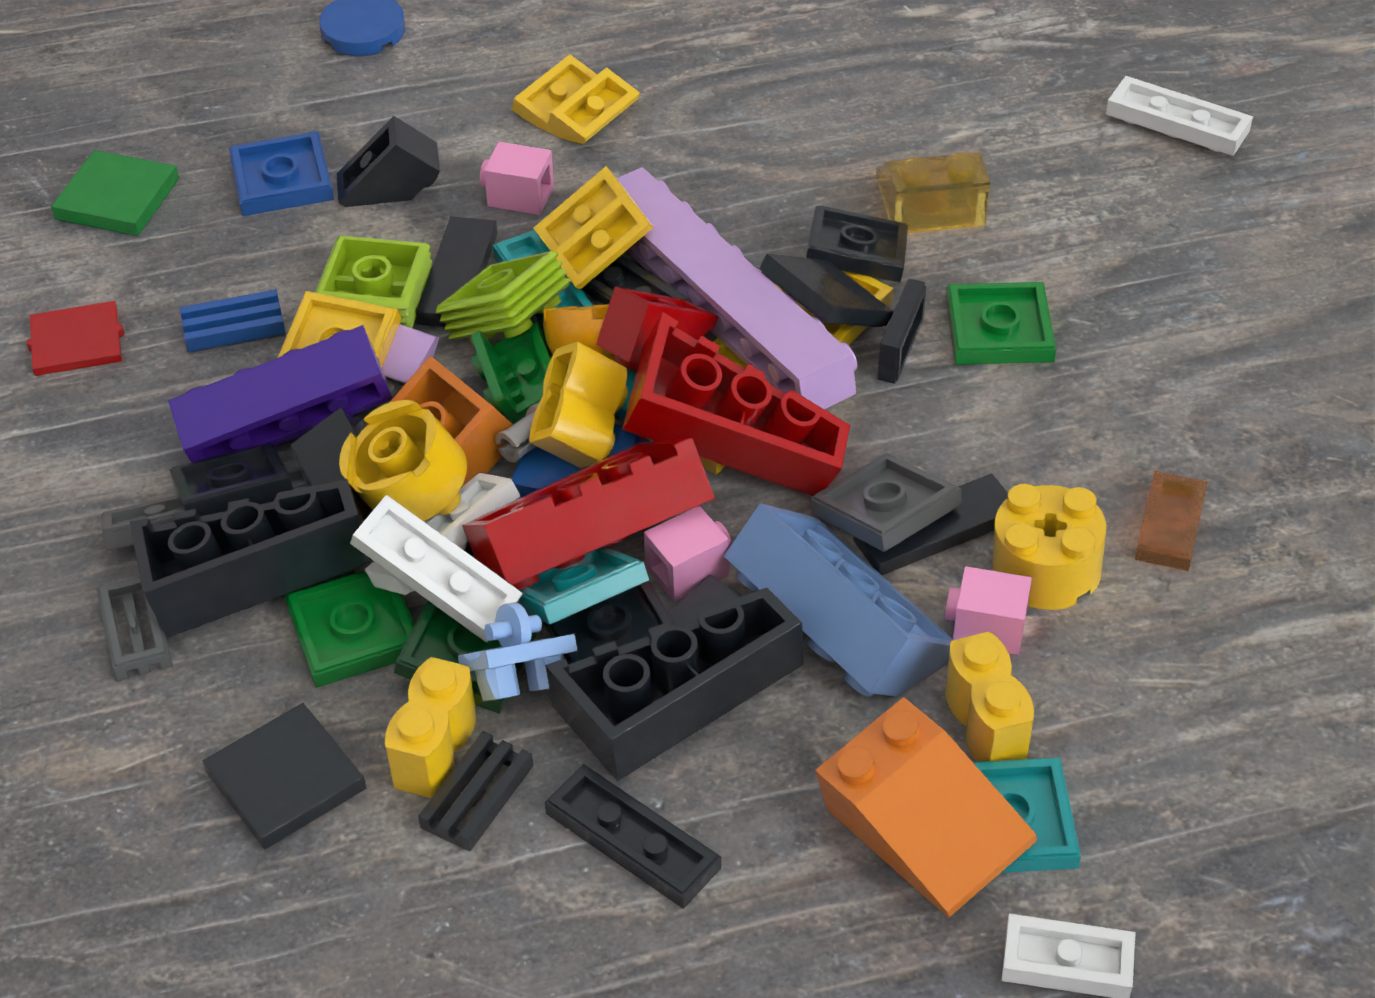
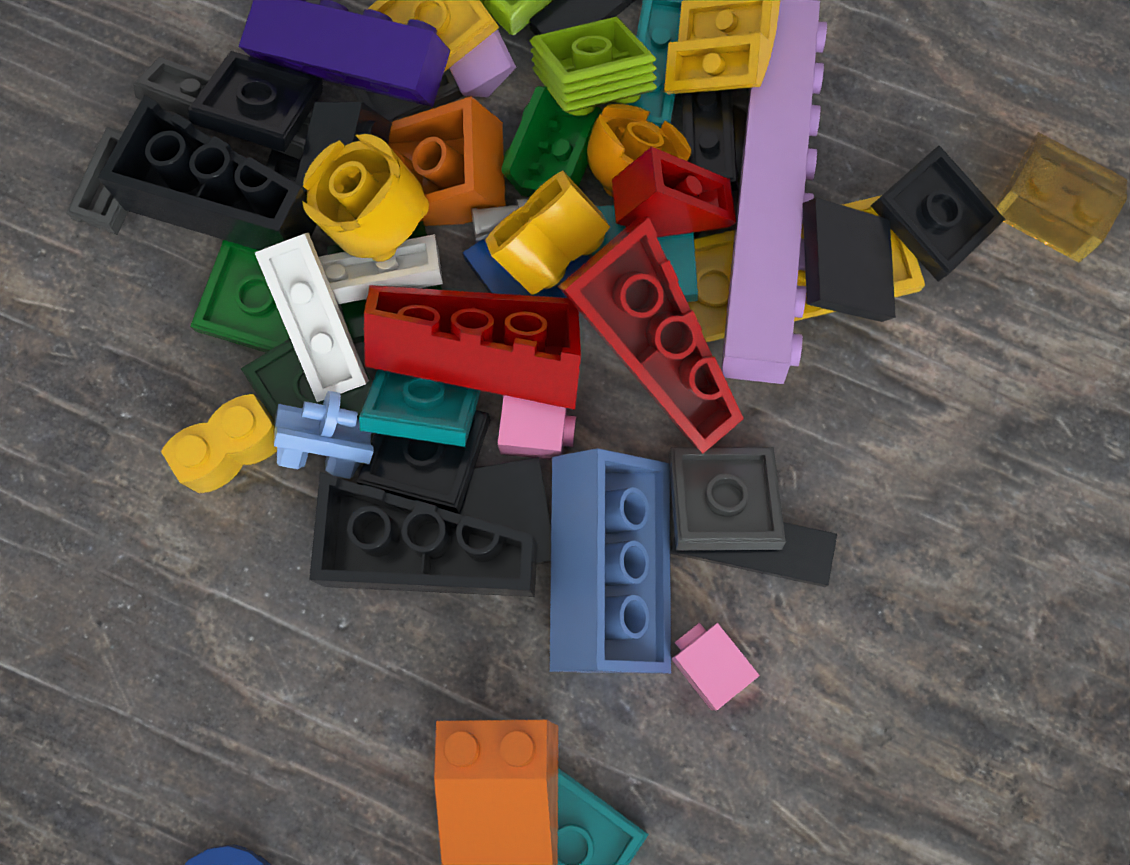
camera: 40 degrees right, 30 degrees up
black tile [202,703,367,849] -> none
black tile [418,731,534,852] -> none
black tile [545,764,722,909] -> none
black tile [878,279,926,384] -> none
green tile [945,282,1056,365] -> none
yellow brick [945,631,1034,762] -> none
yellow brick [992,484,1107,610] -> none
clear orange tile [1135,471,1207,571] -> none

